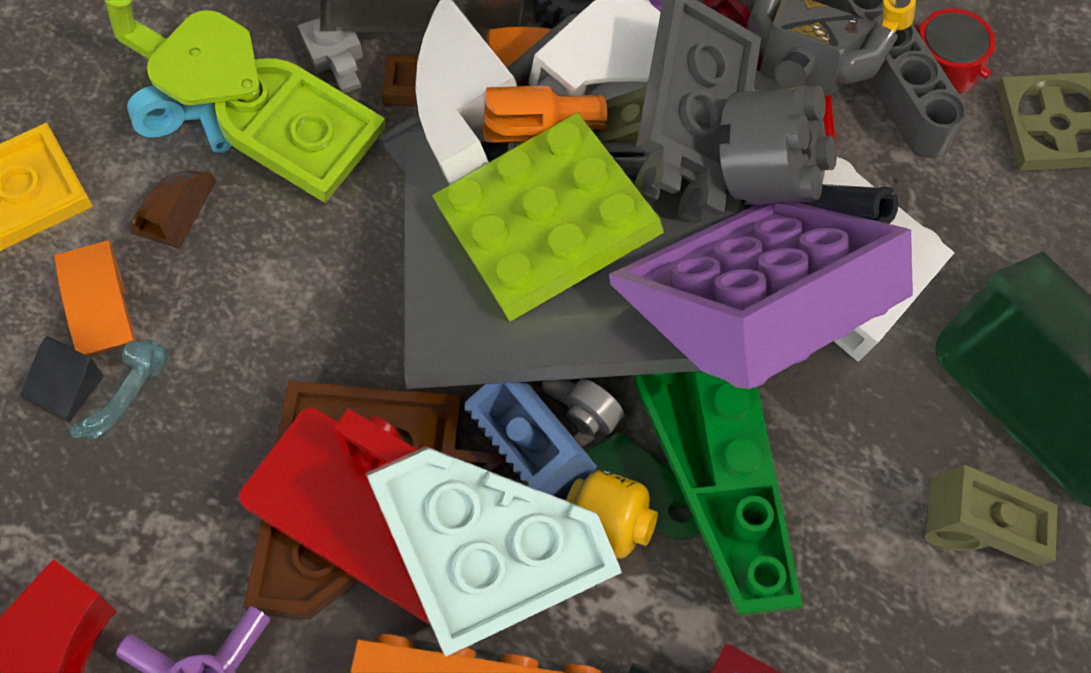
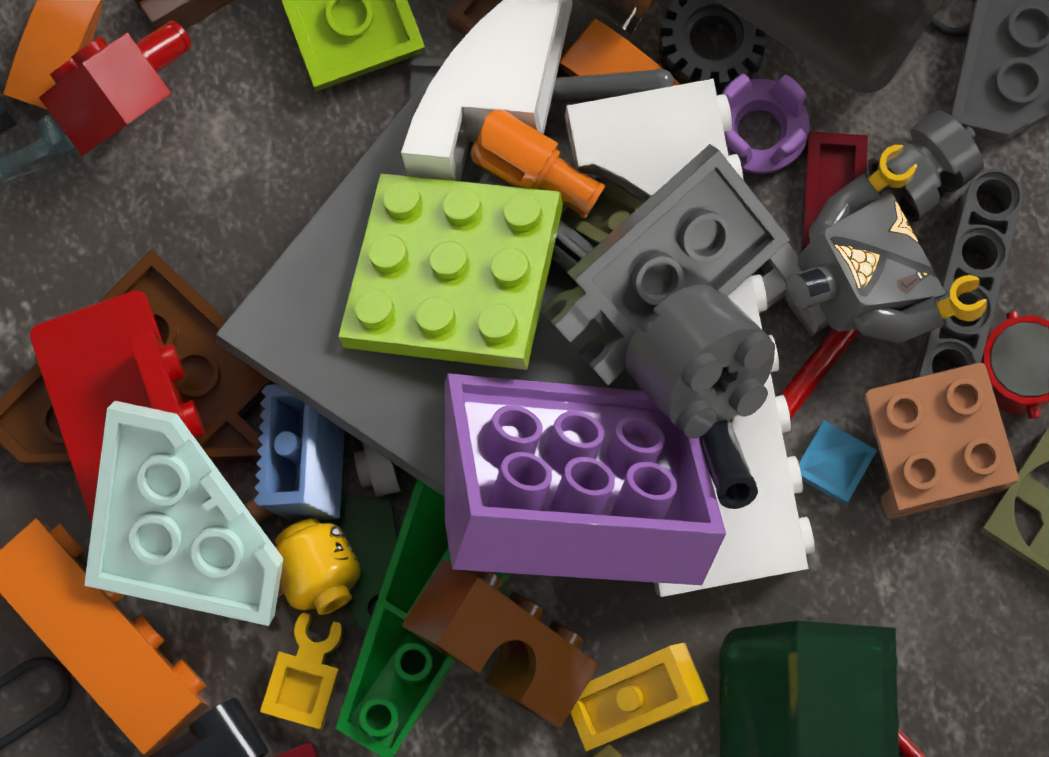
camera: 40 degrees right, 15 degrees up
none -> red brick [39,21,191,156]
none -> yellow plate [260,613,343,731]
none -> reddish brown arch [401,560,600,729]
none -> yellow plate [570,643,709,752]
none -> dark azure tile [799,420,877,505]
none -> nougat bracket [865,363,1019,521]

